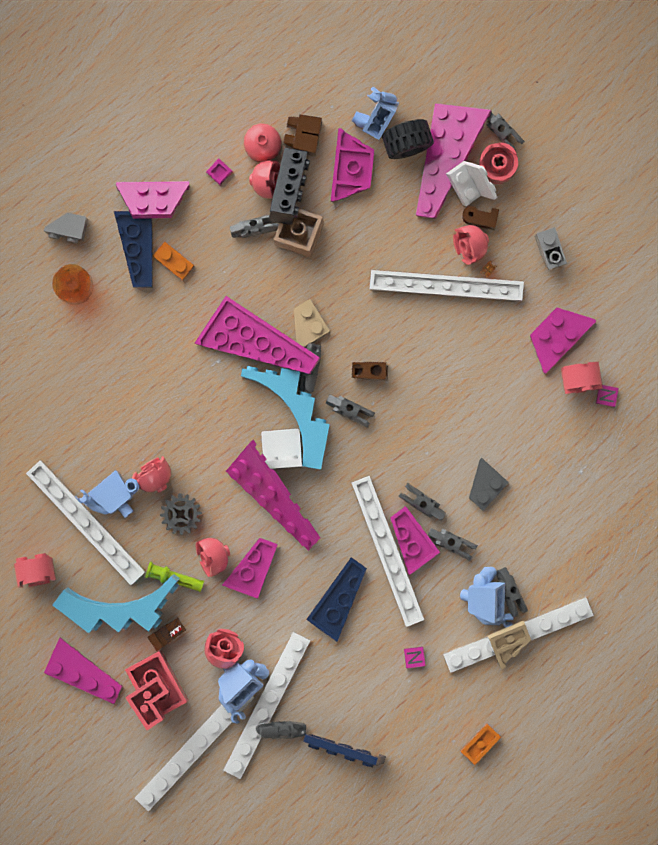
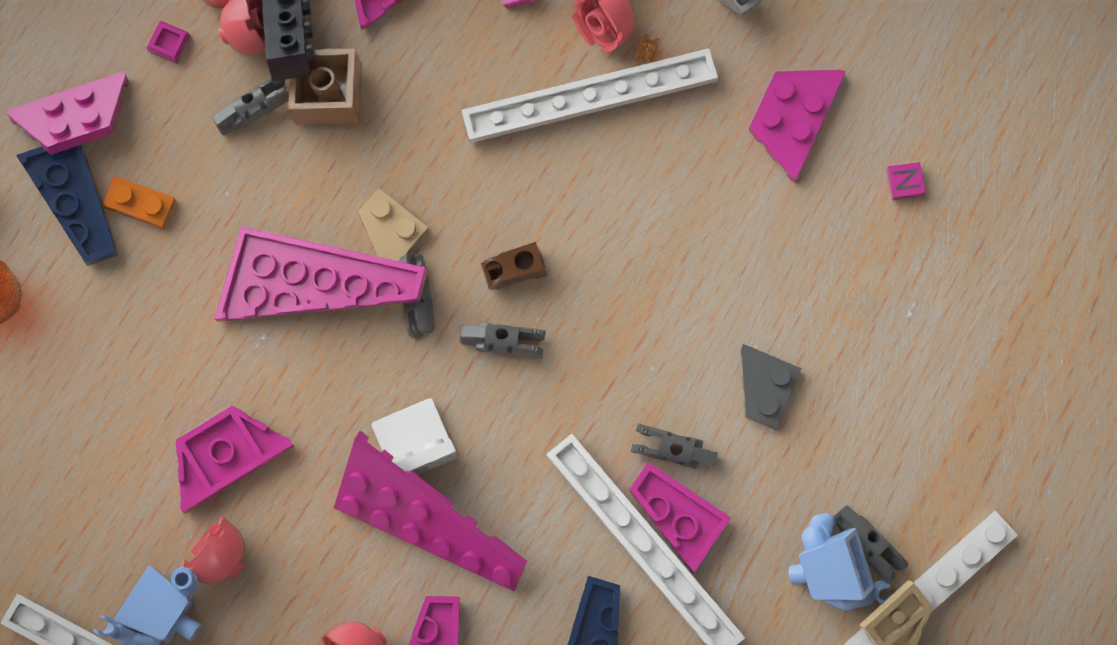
camera: 25 degrees left, 10 degrees down
dark grey gear [160,493,202,535] -> none
medium azure arch [241,366,330,470] -> none
dark grey hinge [428,528,478,561] -> none
coral brick [561,362,603,394] -> none
none -> dark pink wing [176,405,294,514]

